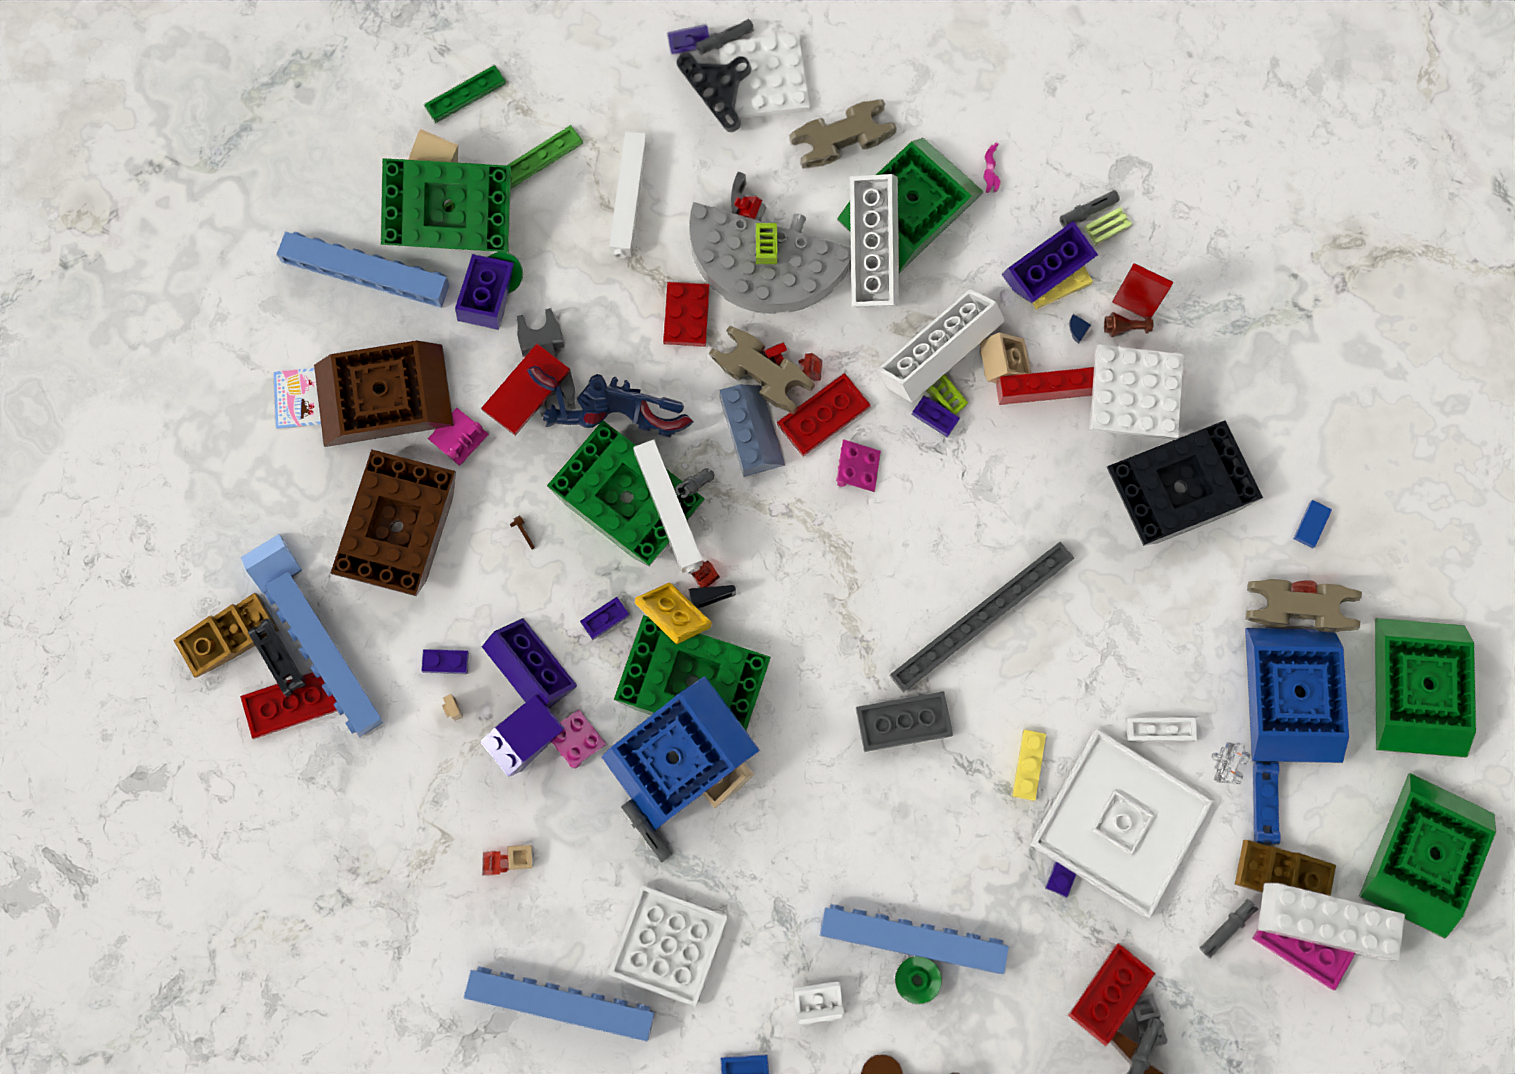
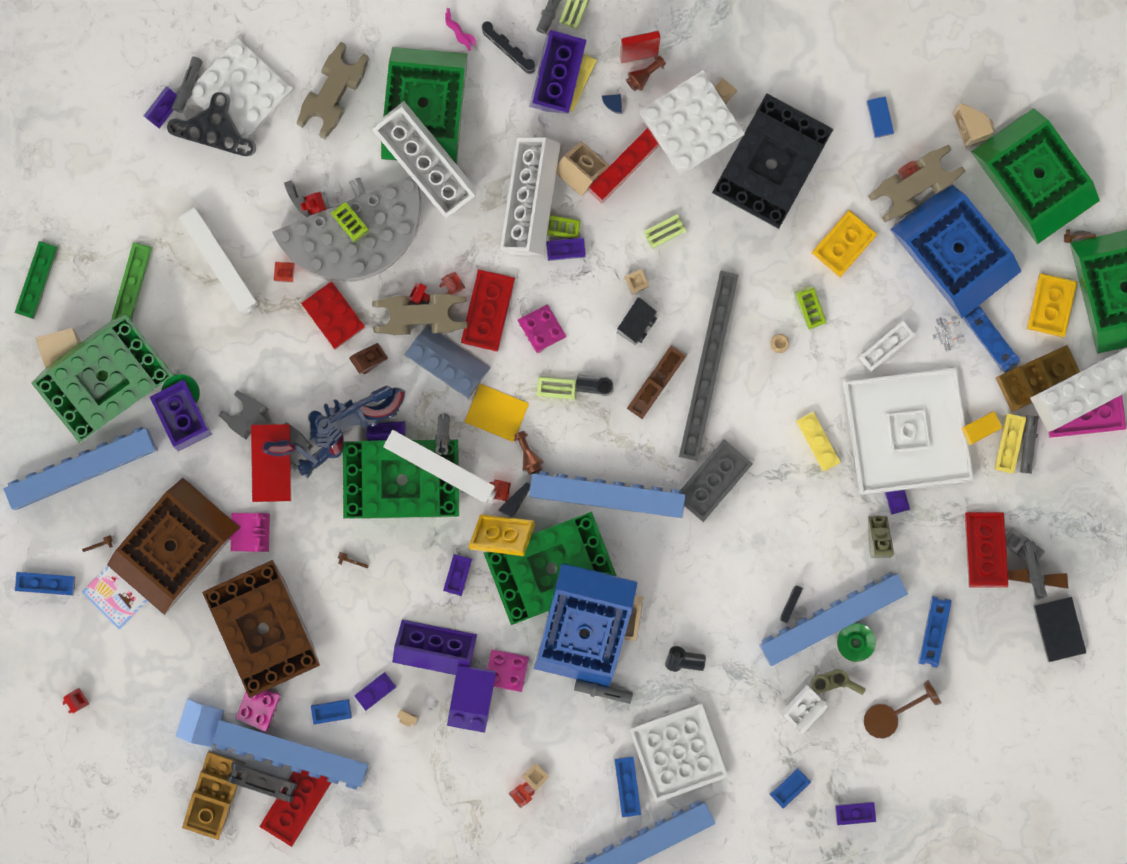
camera: 30 degrees left, 10 degrees up
none -> blue plate [15,572,76,596]
none -> red tile [63,688,89,714]
none -> reddish brown piece [82,535,113,552]
none -> dark pink hinge [235,690,281,732]
none -> clear red tile [274,262,295,283]
none -> blue tile [311,699,352,725]
none -> copper slope [349,343,388,374]
none -> dark purple plate [366,421,406,441]
none -> yellow sticker [464,384,529,442]
none -> black plate [482,21,536,74]
none -> copper piece [514,431,544,475]
none -> medium blue brick [529,471,686,518]
none -> yellowish green tile [537,377,576,400]
none -> black piece [575,375,614,396]
none -> blue plate [614,756,641,817]
none -> black slope [617,297,658,346]
none -> tan plate [624,269,650,295]
none -> reddish brown slope [627,344,687,419]
none -> yellowish green tile [644,214,686,249]
none -> black piece [665,646,706,672]
none -> tan plate [715,78,737,105]
none -> tan plate [770,334,789,353]
none -> black tile [779,585,803,624]
none -> lime slope [794,286,827,330]
none -> olive beam [810,669,866,695]
none -> yellow tile [811,210,878,278]
none -> olive slope [868,516,894,558]
none -> blue plate [918,596,951,668]
none -> tan slope [952,103,995,148]
none -> yellow tile [961,411,1003,445]
none -> light yellow plate [994,413,1026,474]
none -> yellow tile [1026,273,1077,338]
none -> reddish brown piece [1064,230,1096,243]

